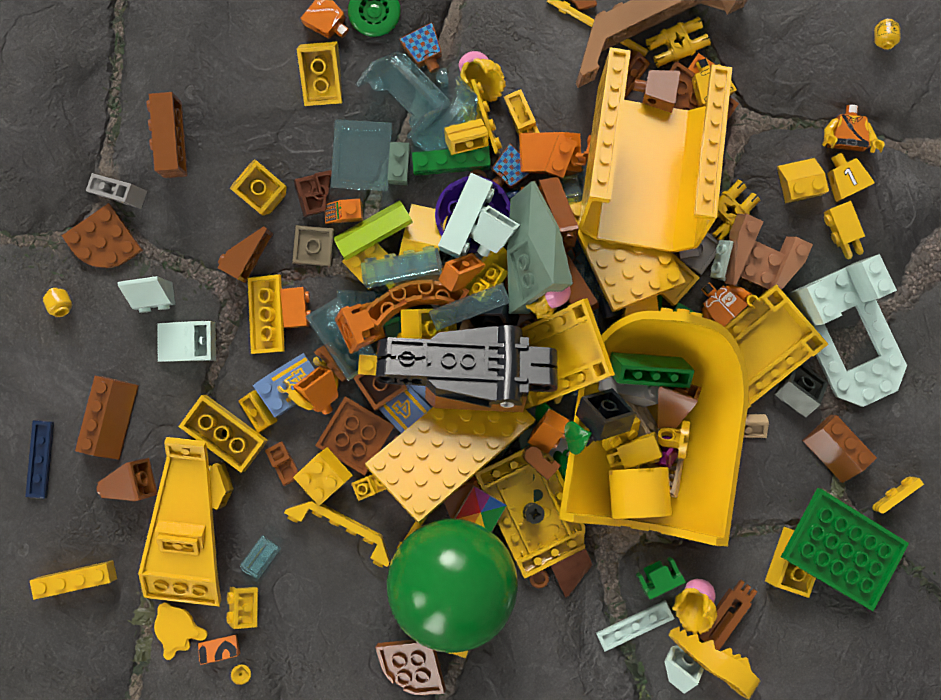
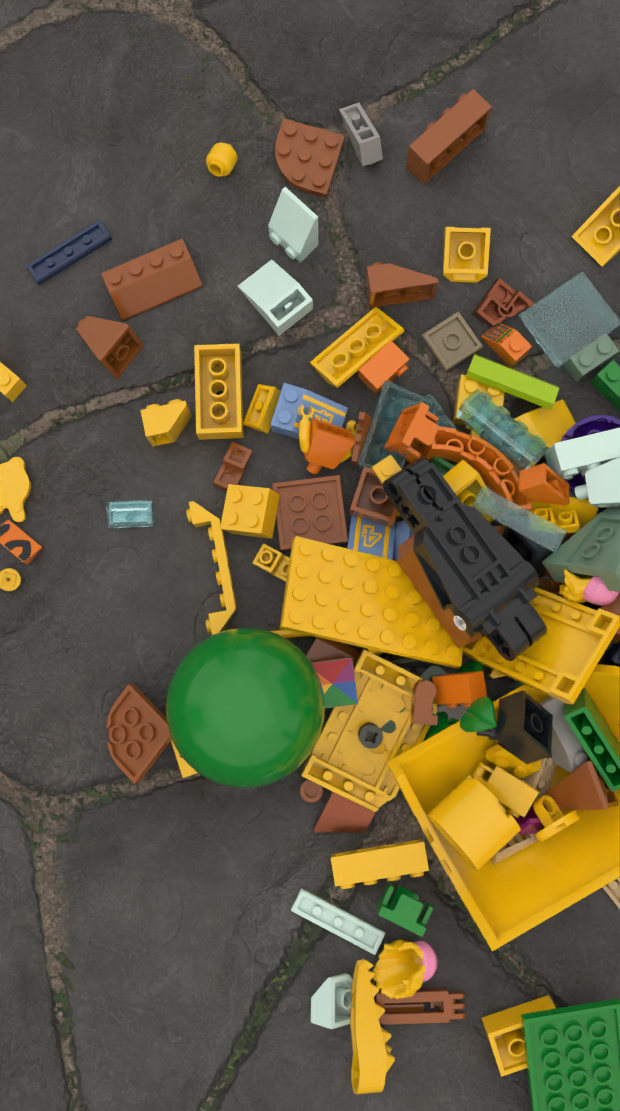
camera: 60 degrees right, 5 degrees down
yellow wing [138,437,222,607] -> none
yellow bracket [226,587,258,629] -> none
none -> yellow brick [330,839,429,889]

